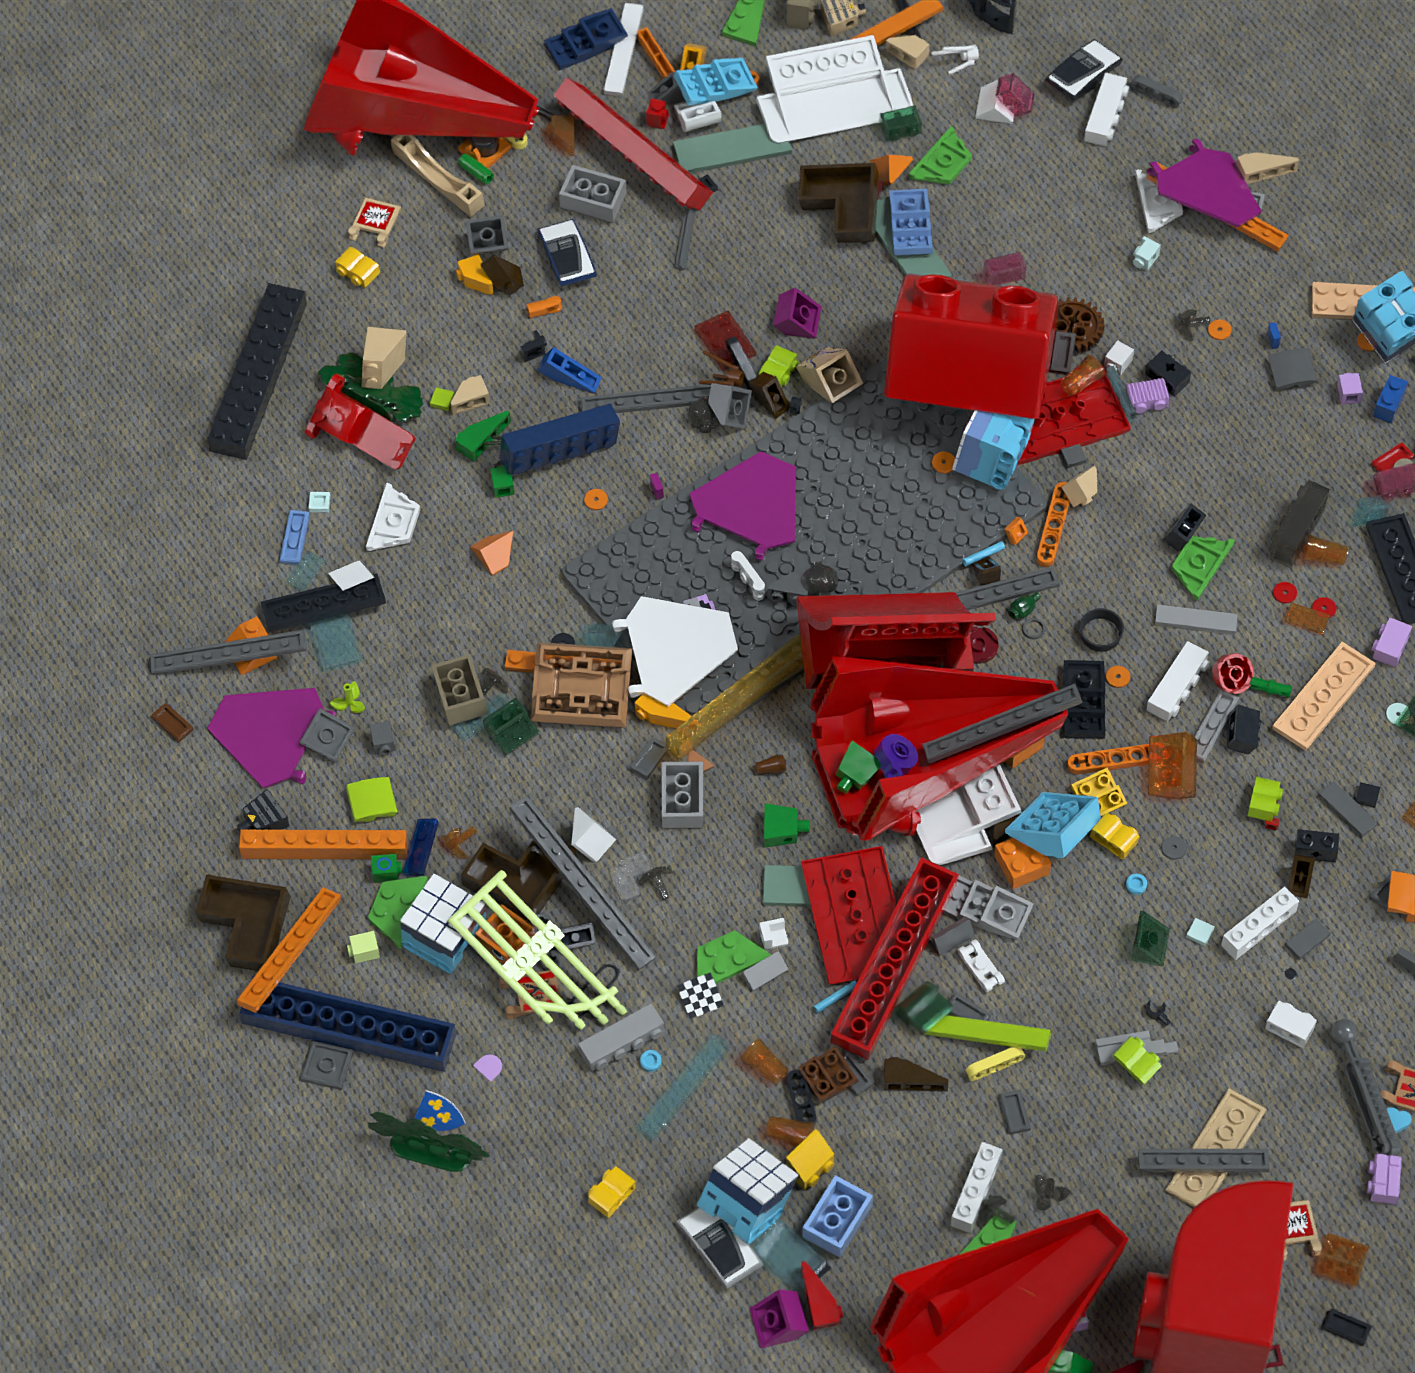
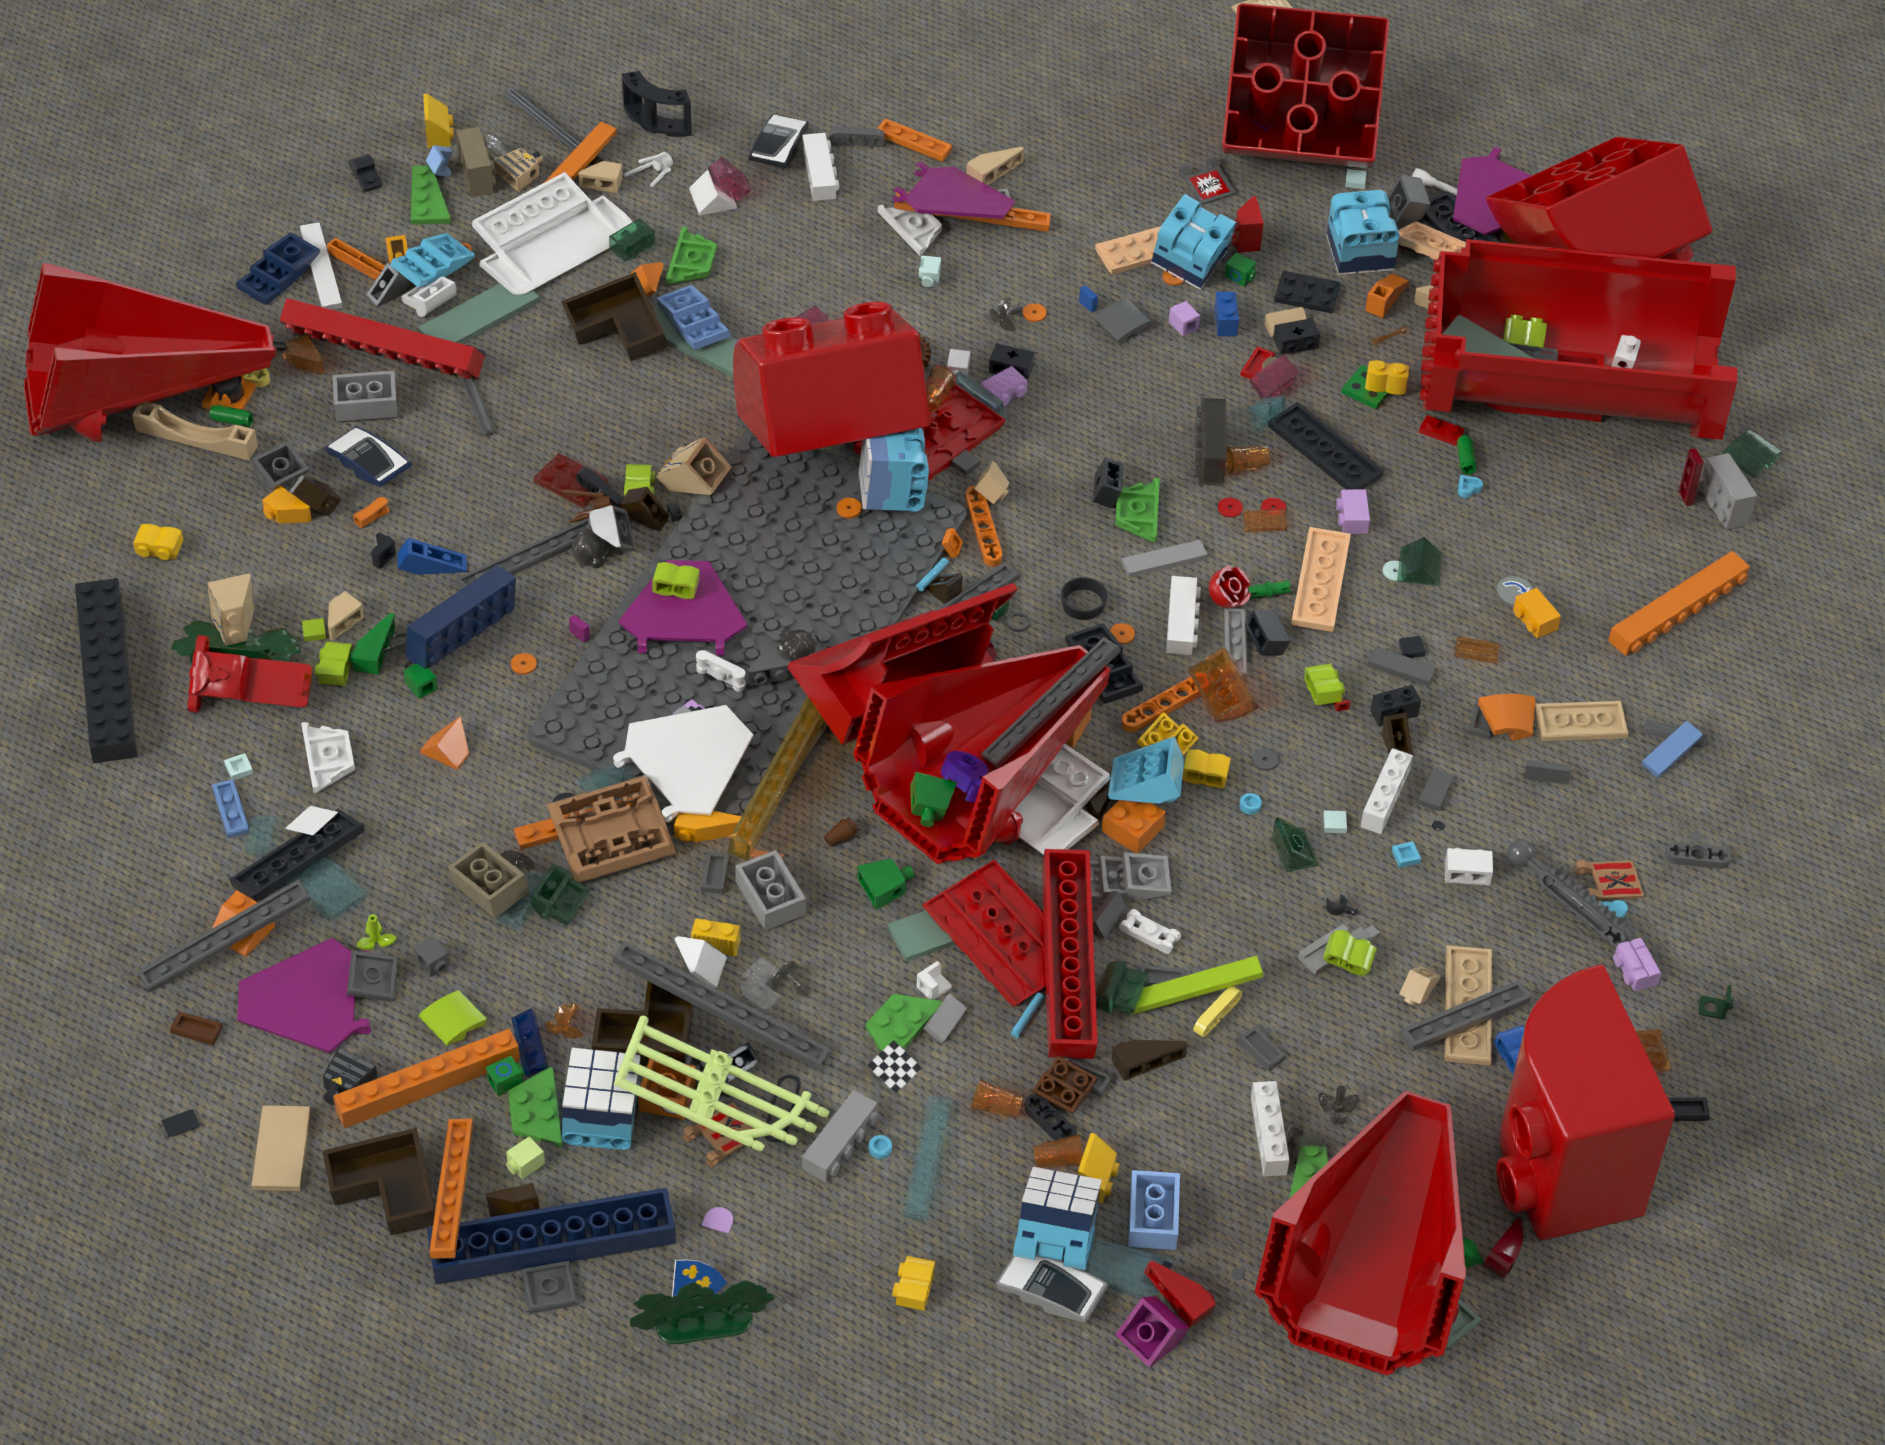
camera: 30 degrees left, 10 degrees down
flag [348,198,401,248] -> none
red brick [646,98,670,130] -> none
magenta slope [773,287,822,339] -> none
none -> black piece [161,1109,200,1138]
none -> tan tile [251,1106,311,1191]
none -> lime brick [315,642,353,686]
none -> dark brown slope [486,1183,540,1217]
none -> lime brick [652,562,700,599]
none -> yellow brick [691,918,741,957]
none -> orange plate [877,118,952,162]
none -> medium azure tile [1391,841,1421,868]
none -> tan slope [1399,966,1441,1006]

